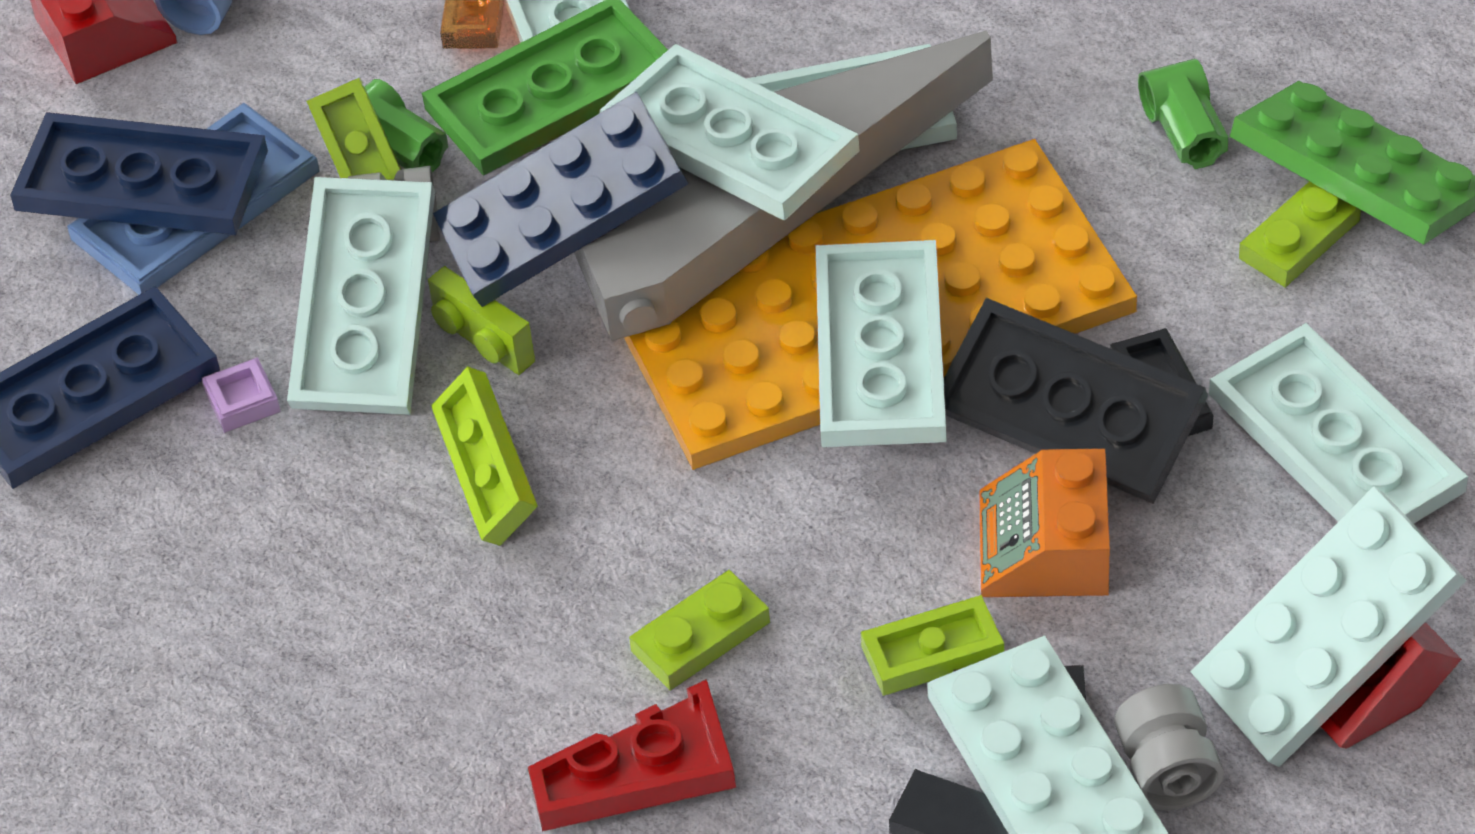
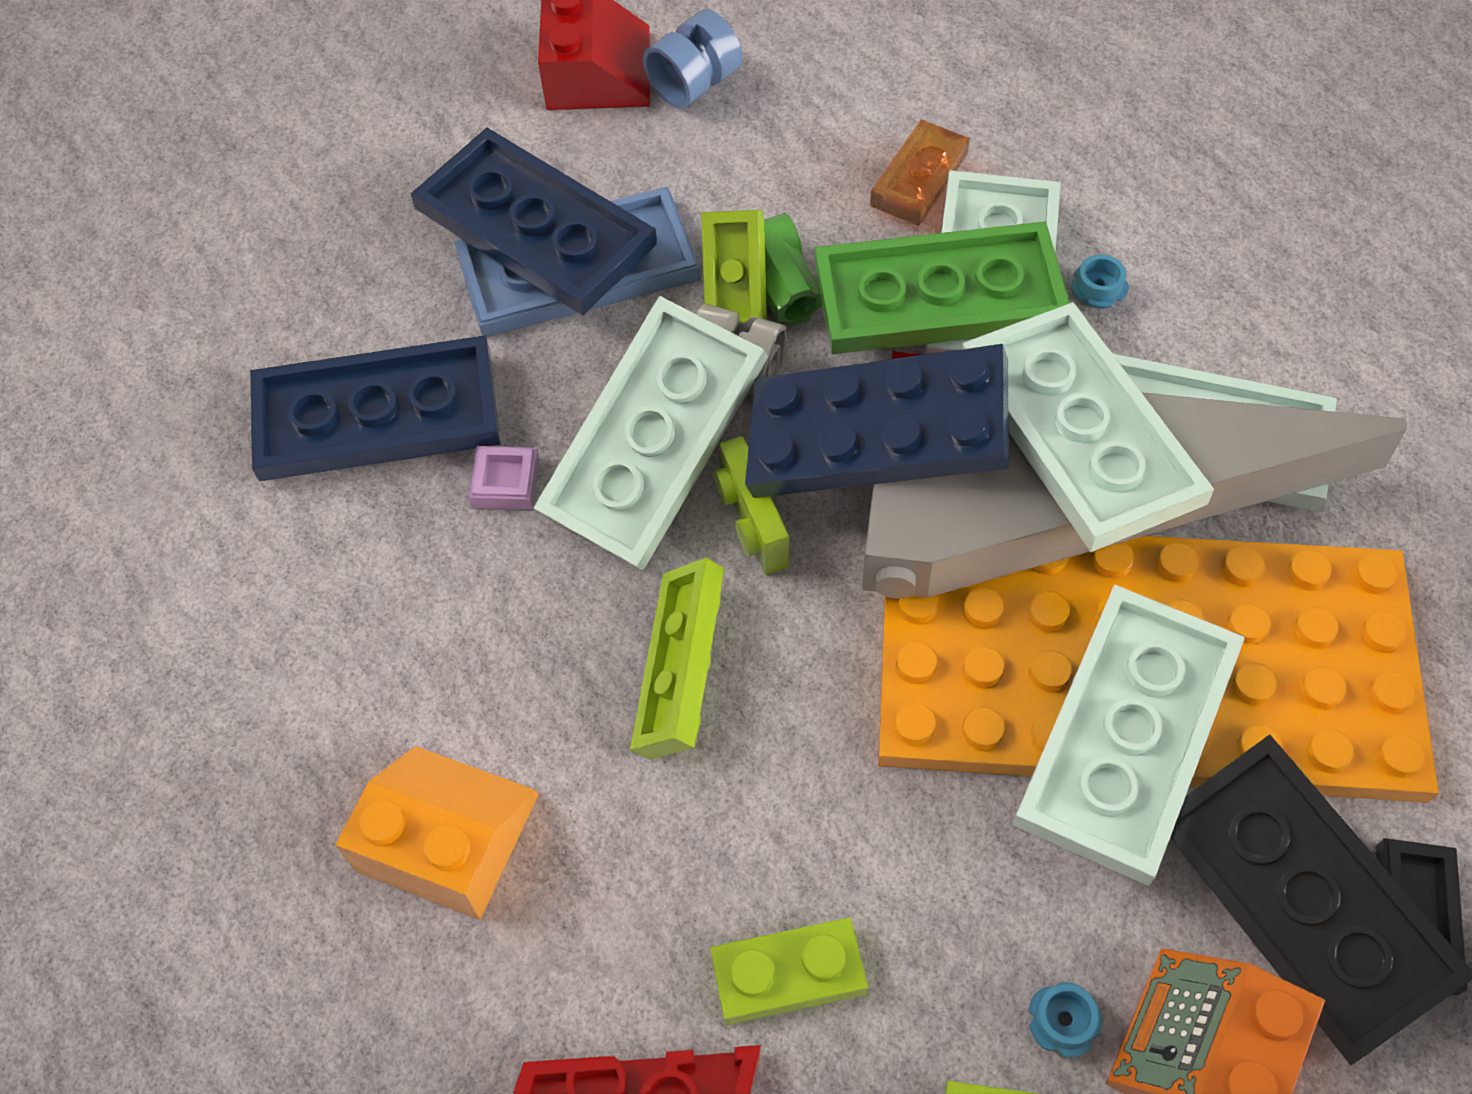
camera: 25 degrees right, 10 degrees up
none -> light orange slope [335,746,538,920]
none -> dark azure plate [1029,982,1103,1058]
none -> dark azure plate [1071,254,1129,309]

